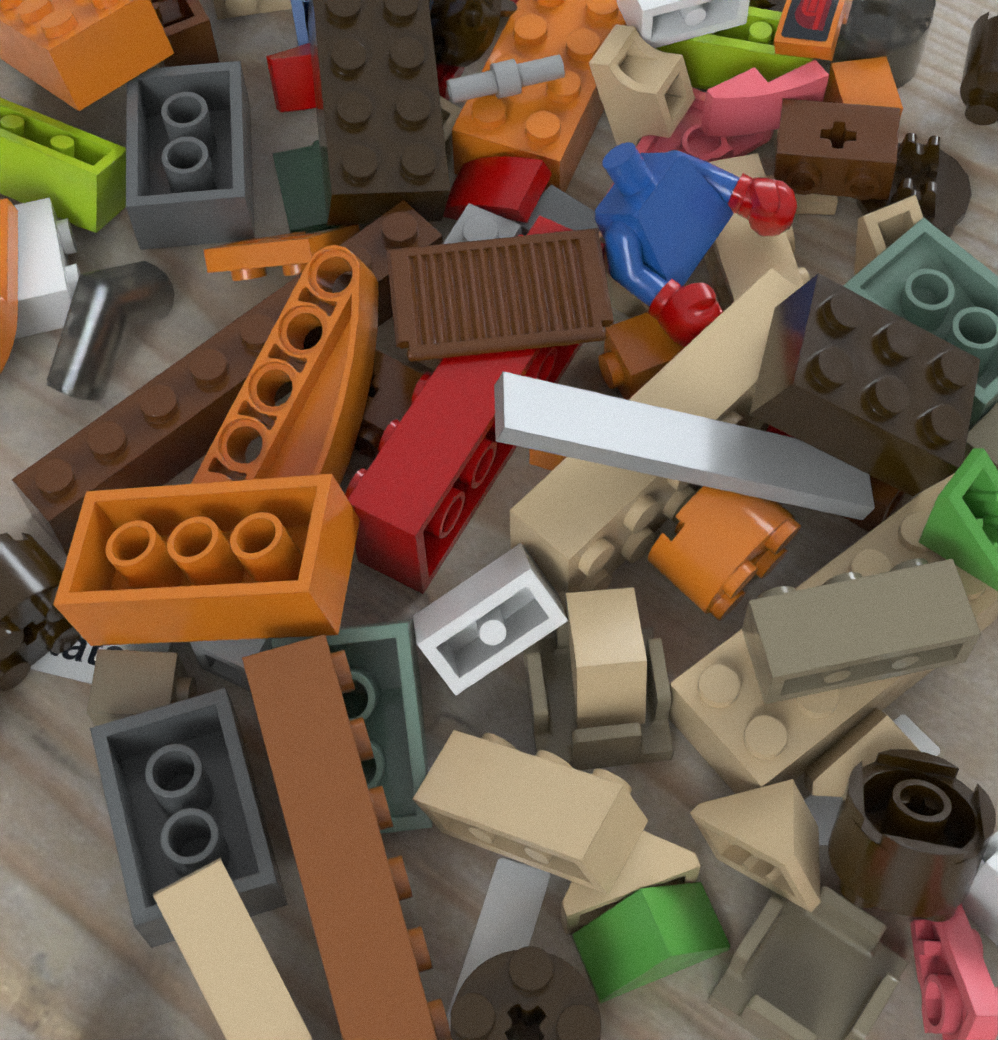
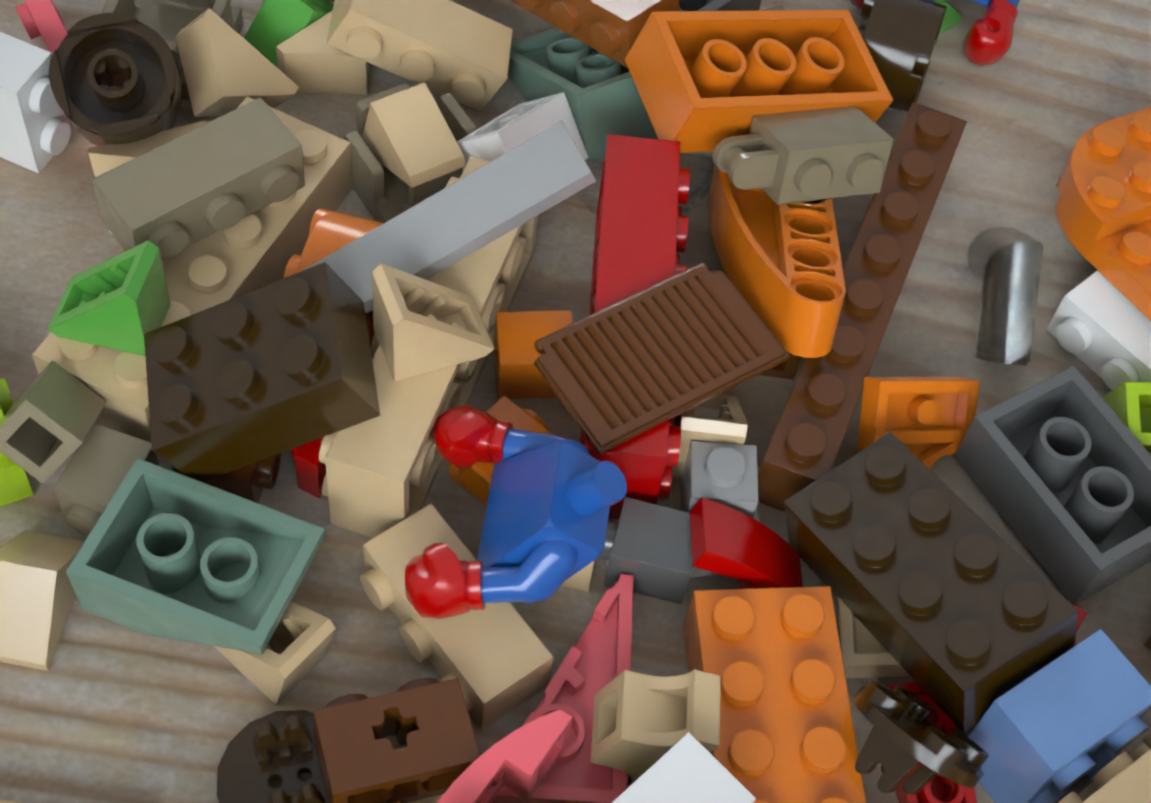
camera: 145 degrees right, 5 degrees down
light grey bar [447,54,565,104] -> none
none -> tan slope [372,263,495,382]
none -> dark tan brick [712,106,894,205]

